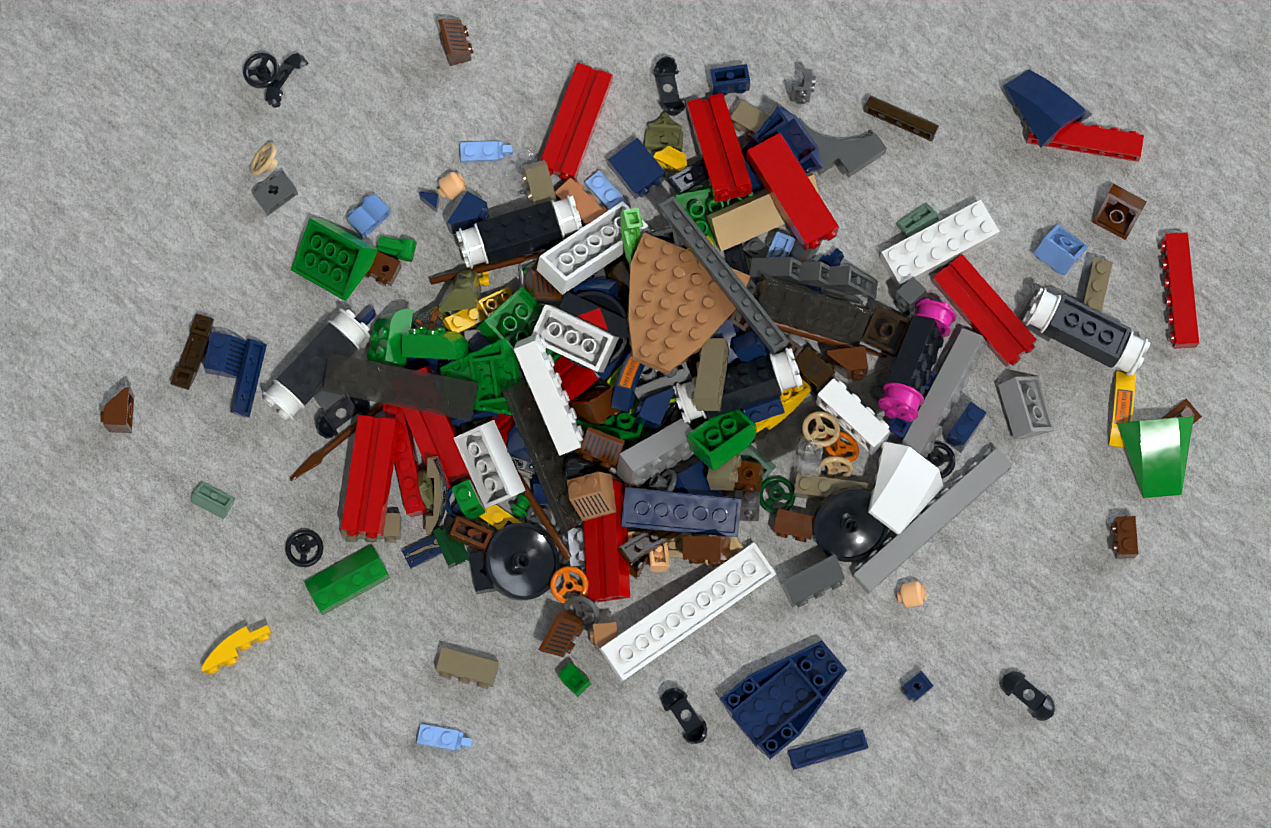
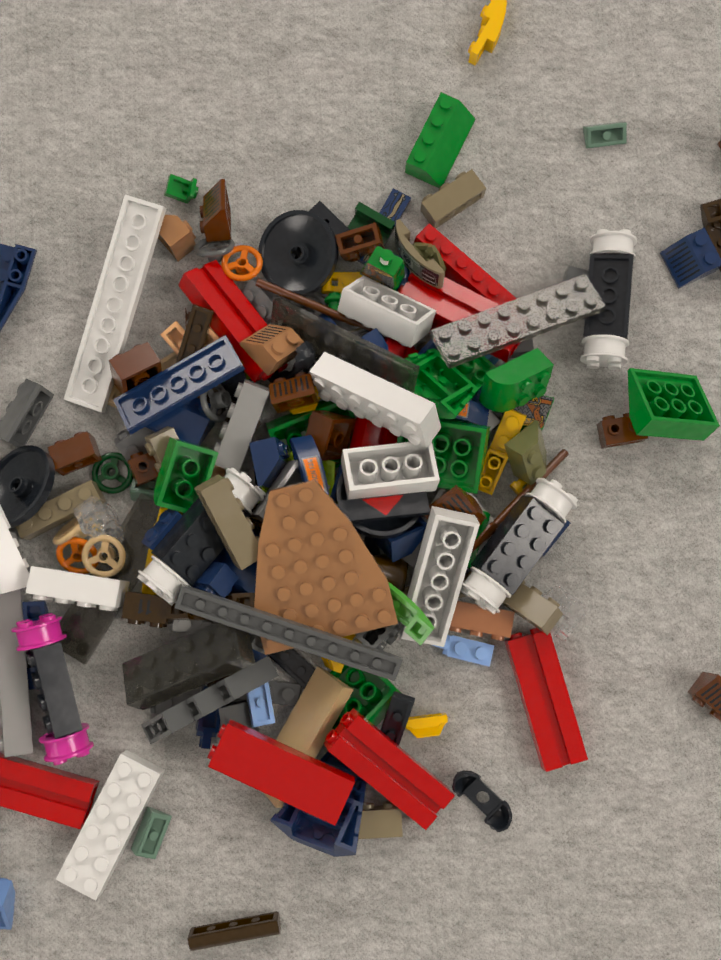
camera: 140 degrees right, 5 degrees up
dark blue plate [230,339,267,418] -> none
black piece [285,529,324,567] -> none
reddish brown piece [290,391,397,481] -> none
black piece [316,392,370,439] -> none
red brick [341,415,400,539] -> none
medium blue brick [347,194,391,239] -> none
dark blue slope [354,306,376,326] -> none
green brick [367,309,413,371] -> none
green piece [377,236,417,262] -> none
light blue hinge [417,724,472,751] -> none
dark blue slope [419,192,440,212] -> none
dark tan brick [436,647,499,689] -> none
light nougat head [438,172,467,200] -> none
dark blue slope [447,191,489,234] -> none
light blue hinge [460,141,513,163] -> none
dark blue brick [608,137,665,199] -> none
olive slope [645,112,683,152] -> none
black piece [661,688,708,744] -> none
dark blue brick [709,64,750,96] -> none
reddish brown piece [773,321,886,358] -> none
flat silver bracket [791,69,816,104] -> none
dark grey arch [798,117,887,178] -> none
reddish brown slope [825,346,868,381] -> none
dark brown brick [860,305,911,357] -> none
dark grey brick [895,277,926,315] -> none

